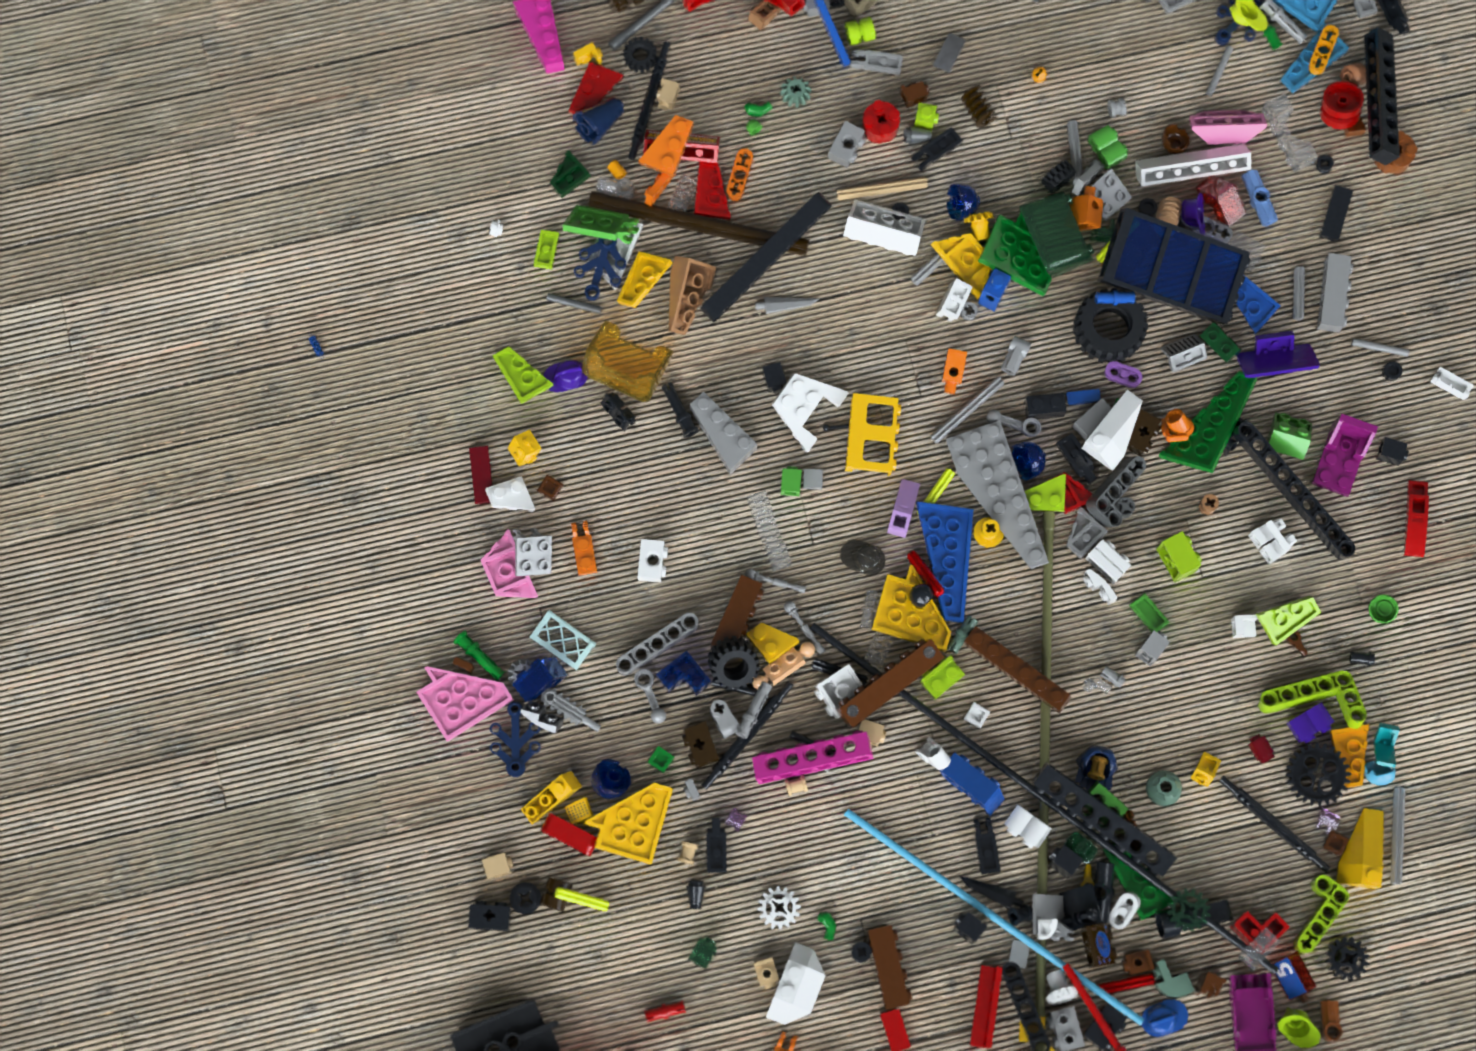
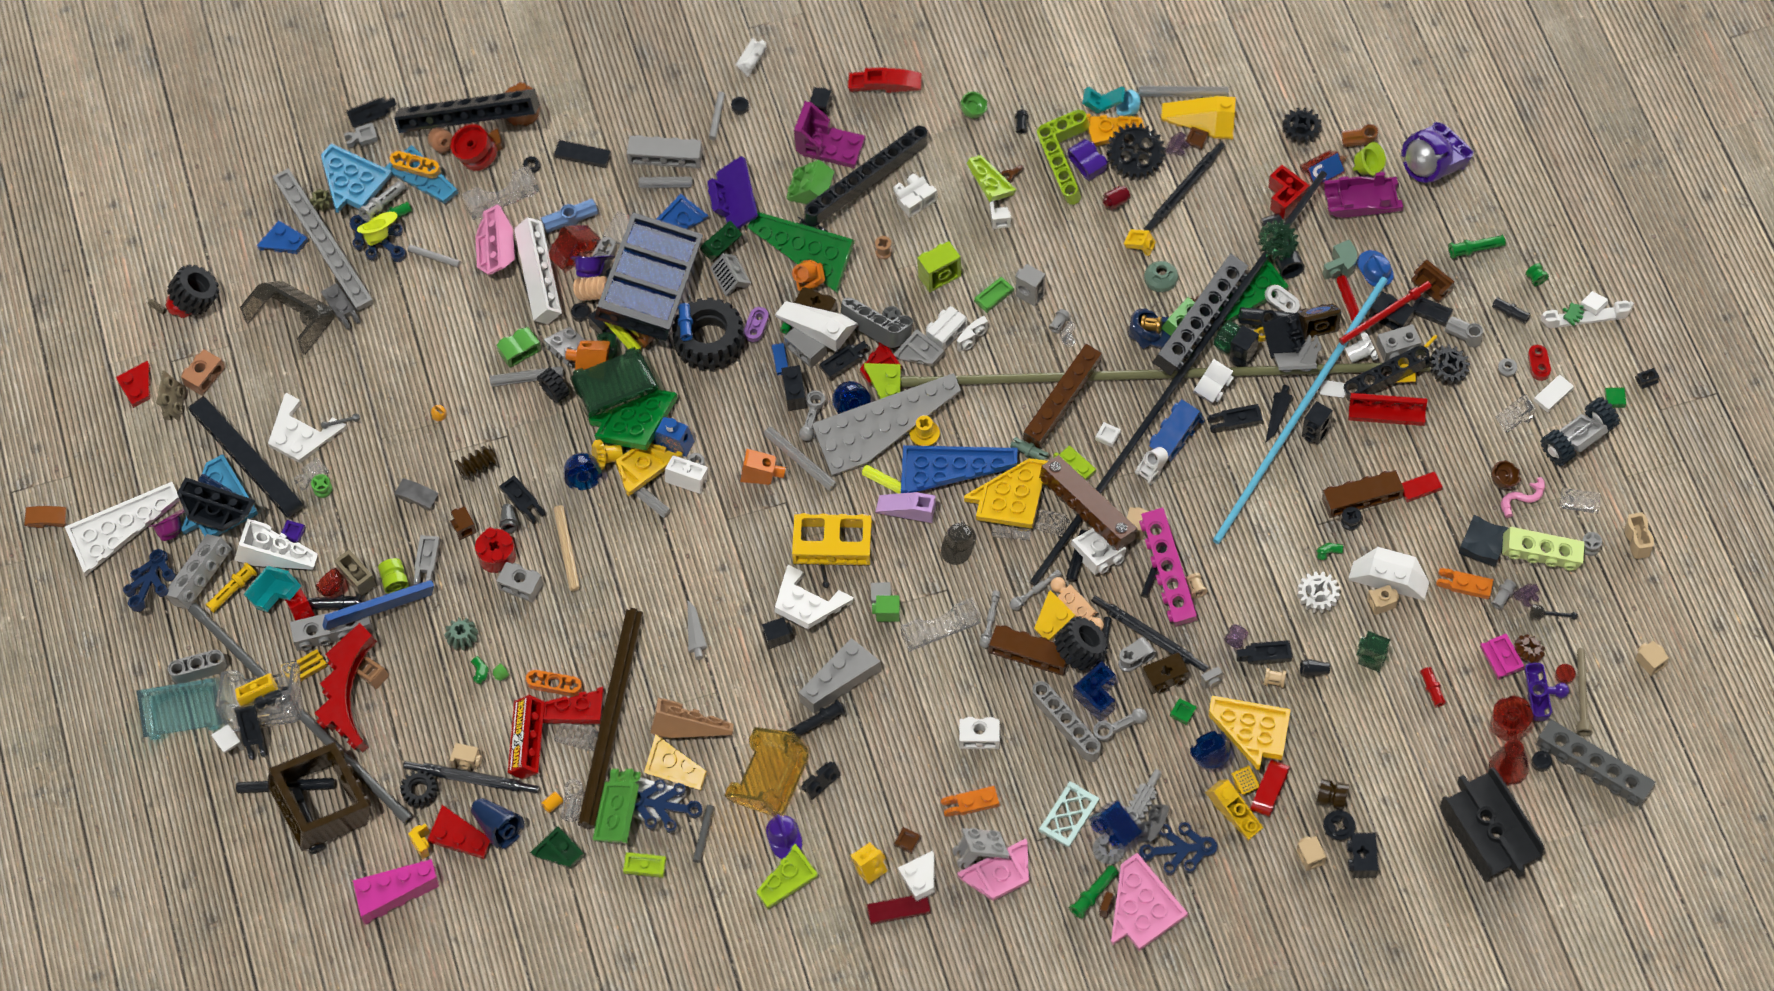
camera: 90 degrees left, 15 degrees down
white plate [489,219,503,237] -> none
neon yellow axle [554,887,609,911] -> none
orange wedge [638,115,694,177] -> none
orange hinge [644,173,673,207] -> none
black beam [700,192,832,323] -> none
light grey pin [736,682,772,739] -> none
white slope [843,199,926,256] -> none
black tile [891,203,910,220] -> none
red axle [907,551,944,597] -> none
black piece [909,584,934,608] -> none
lime brick [914,103,939,131] -> none
light grey piece [1001,336,1032,376] -> none
black bush [1007,904,1033,926] -> none
white tile [1038,919,1057,940] -> none
light grey hinge [1072,159,1105,196] -> none
light grey wheel [1107,97,1126,118] -> none
reddish brown brick [1122,949,1154,976] -> none
reddish brown hair [1161,123,1190,153] -> none
reddish brown hinge [1193,972,1227,998] -> none
clear plate [1238,928,1281,970] -> none
lime beam [1293,875,1349,954] -> none

